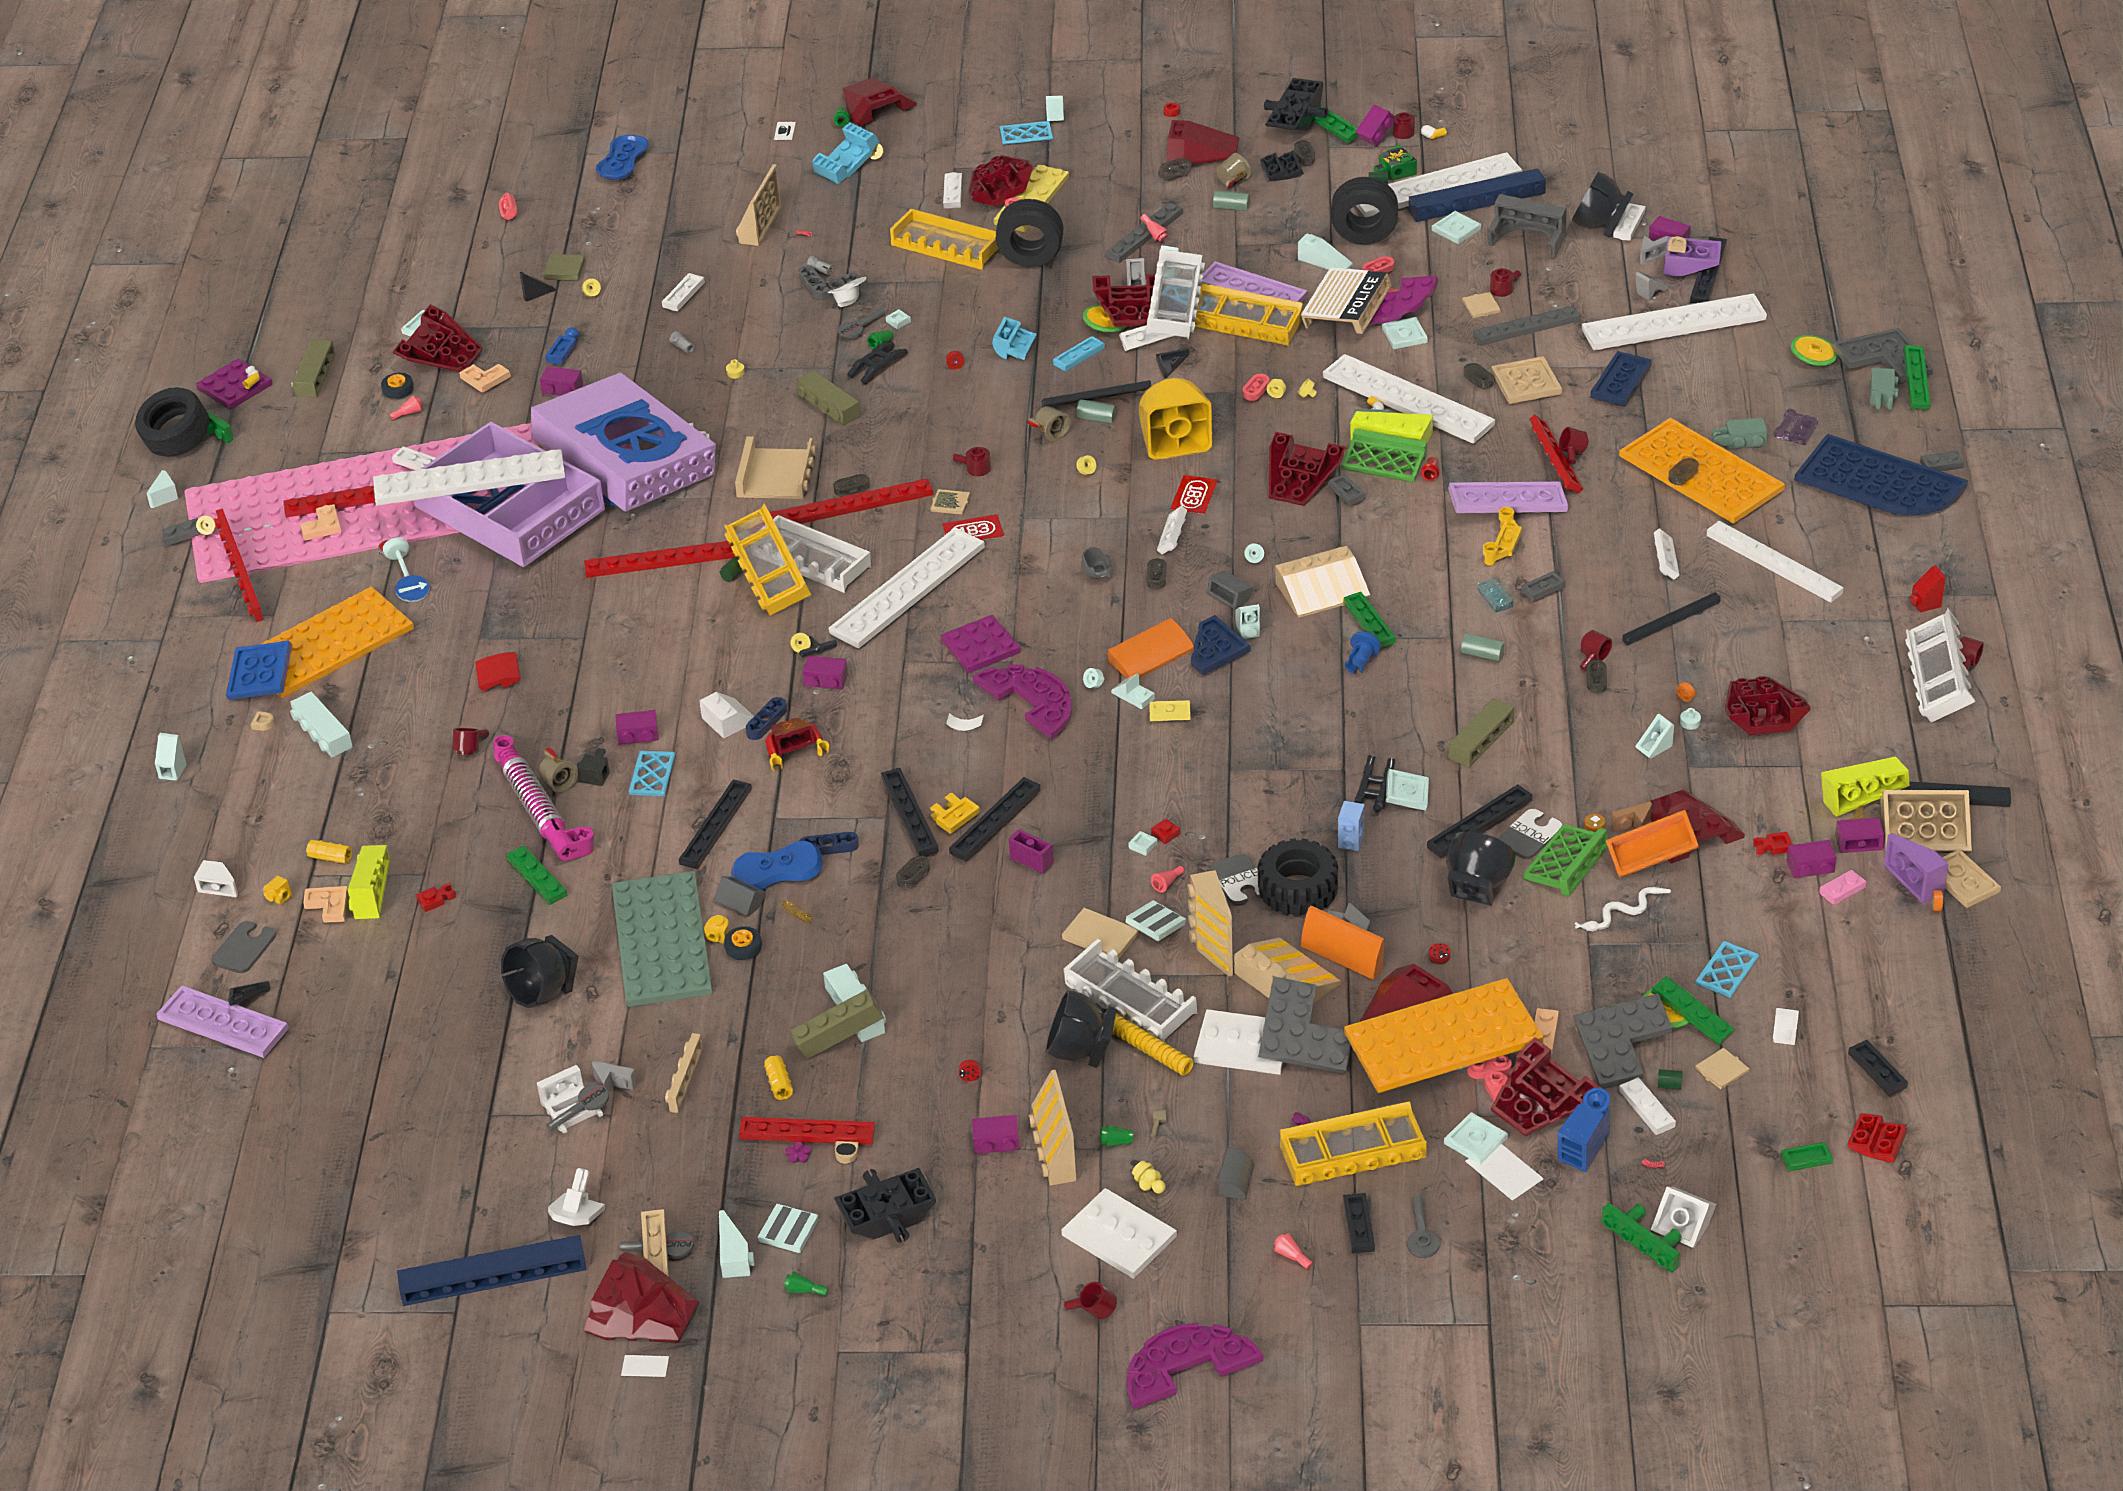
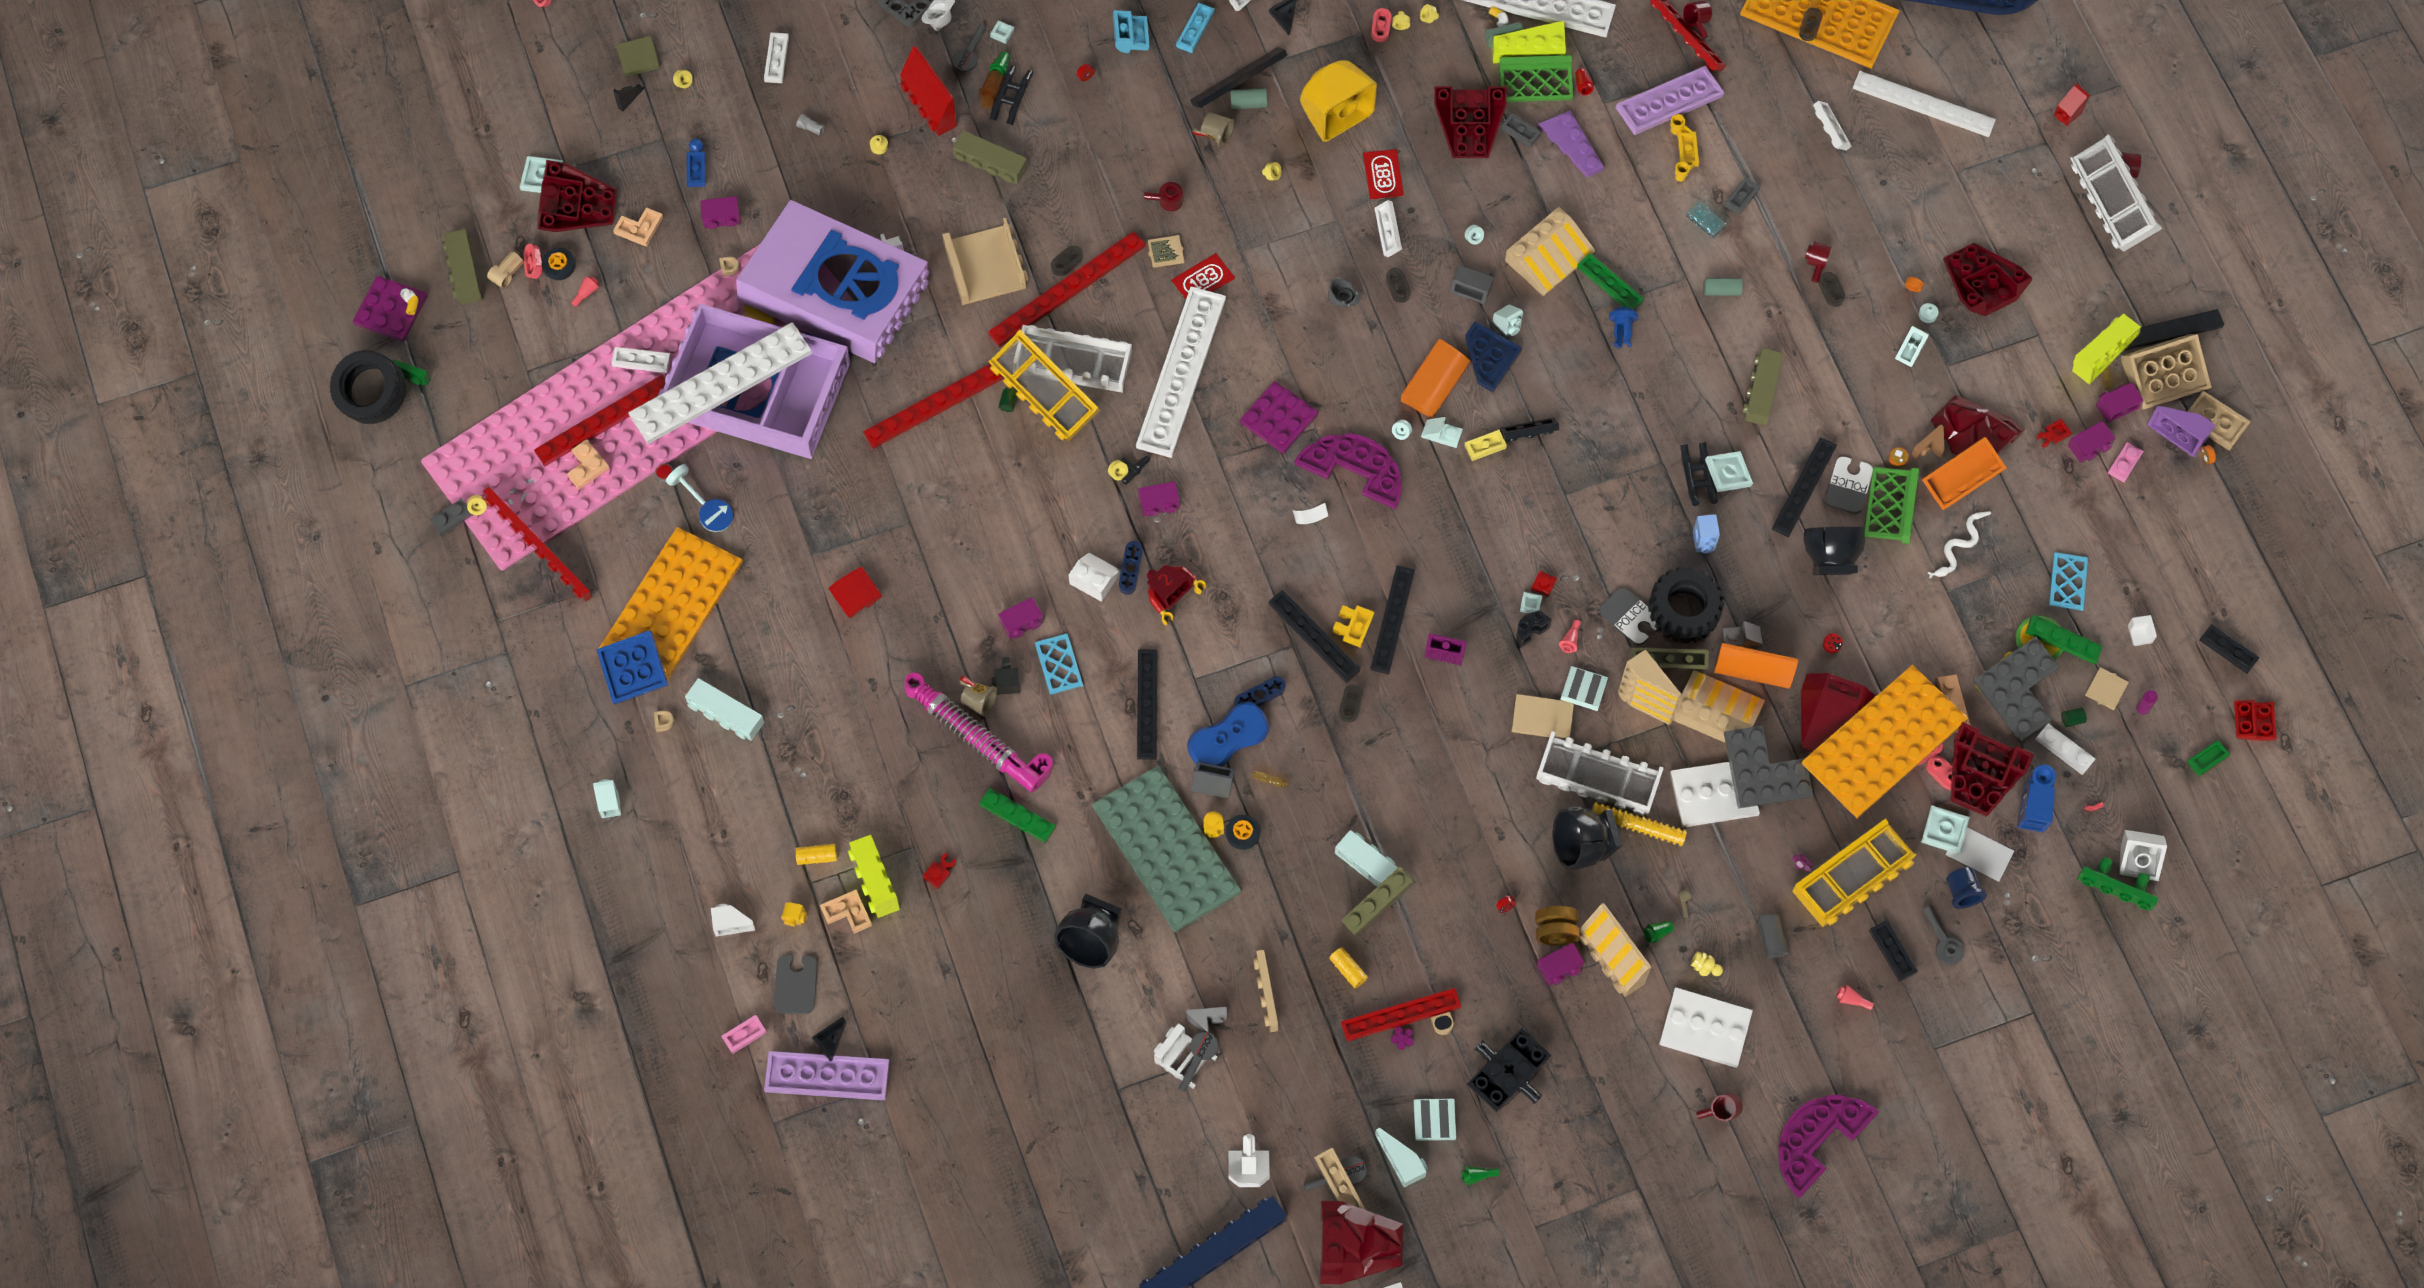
camera: 25 degrees left, 25 degrees up
light aqua slope [147,470,178,508] -> none
dark red piece [452,728,489,755] -> none
black axle [1622,592,1721,645] -> none
none -> tan piece [487,252,524,289]
none -> coral plate [523,244,543,279]
none -> bright pink plate [721,1015,767,1054]
none -> red slope [899,46,957,136]
none -> clear orange piece [979,70,1003,109]
none -> black plate [1500,417,1559,441]
none -> black cylinder [1516,611,1552,648]
none -> pearl gold wheel [1535,906,1580,946]
none -> medium lavender wing [1538,111,1604,177]
none -> olive brick [1628,647,1709,670]
none -> dark blue piece [1946,867,1987,909]
none -> magenta cylinder [2136,690,2158,715]

